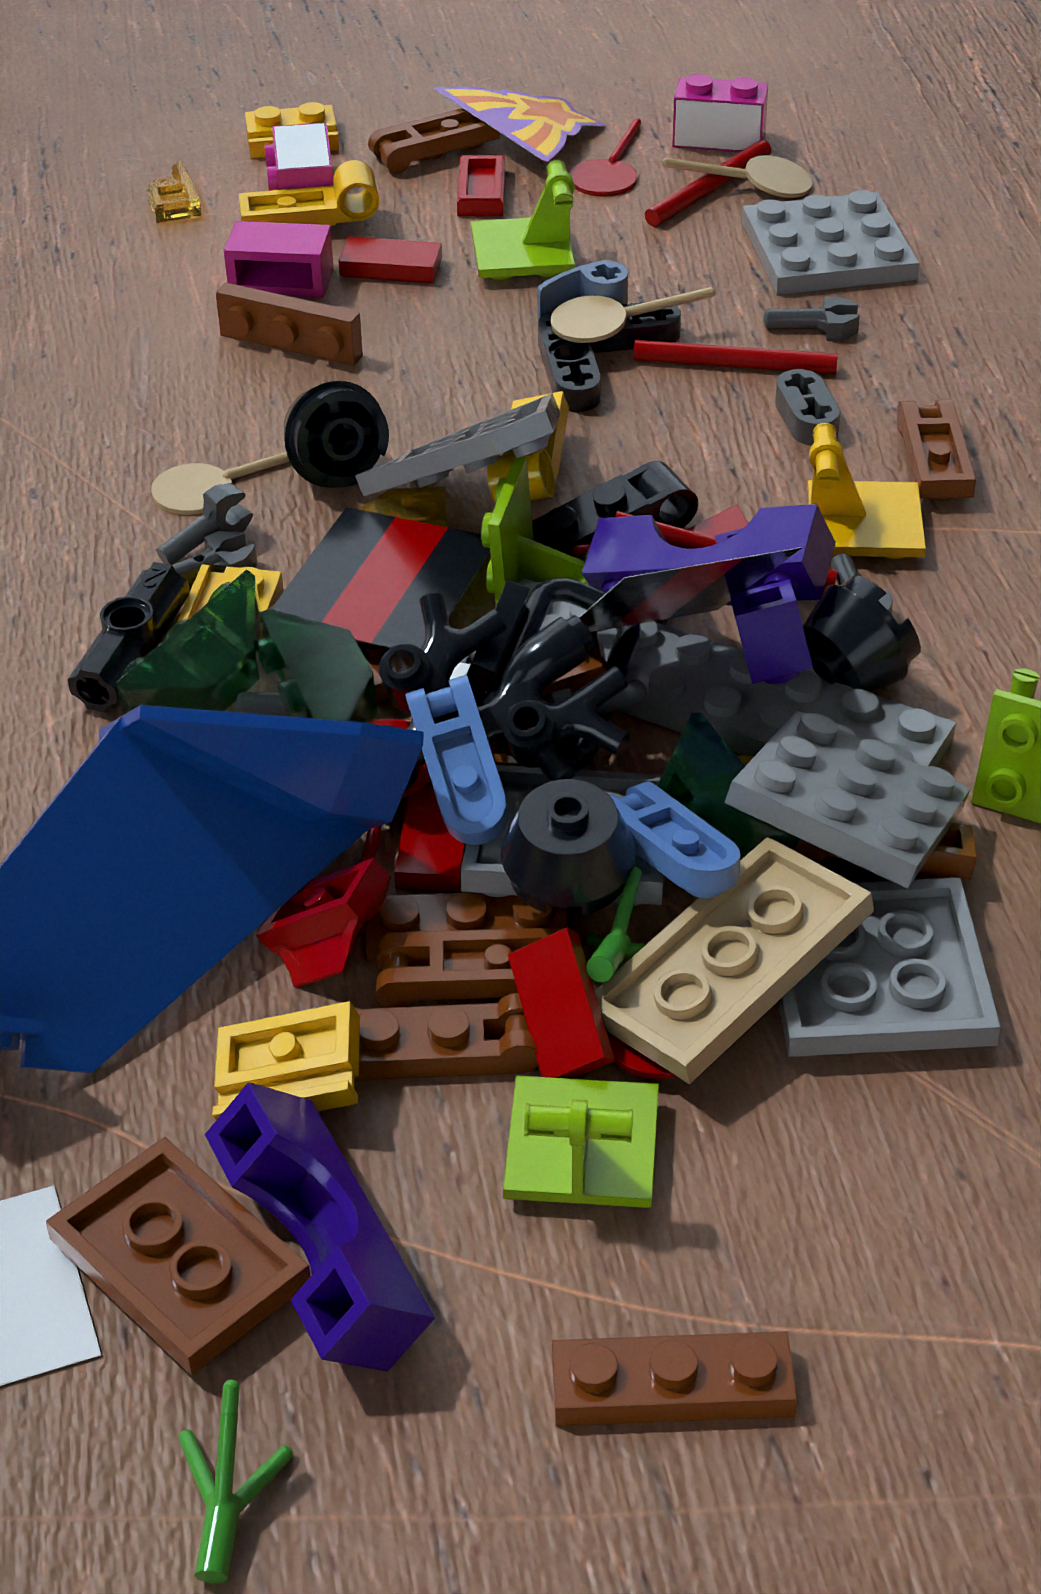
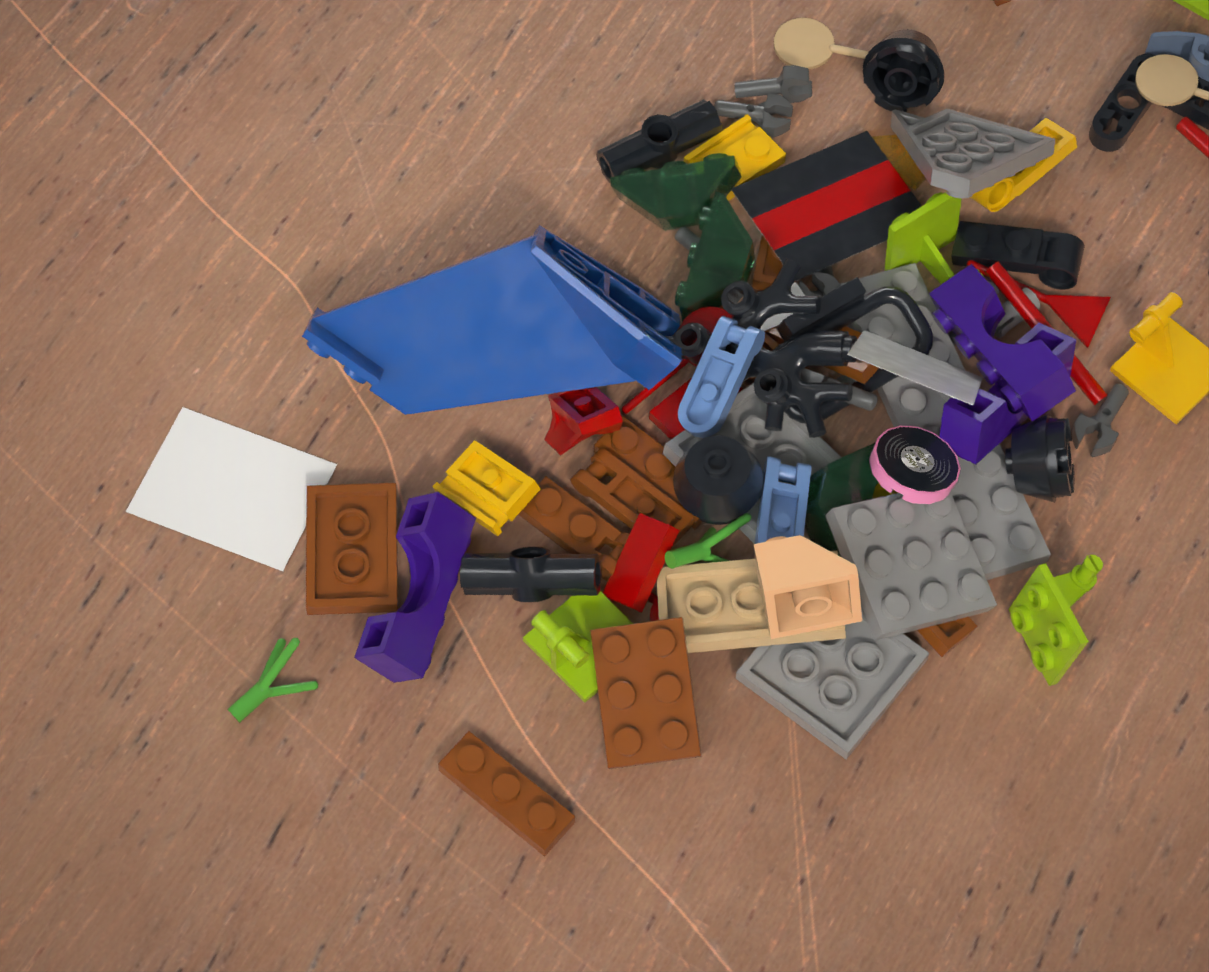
camera: 40 degrees right, 20 degrees up
none -> black piece [460,547,602,602]
none -> dark orange plate [590,617,702,769]
none -> light nougat slope [754,535,862,639]
none -> tile [869,425,961,504]

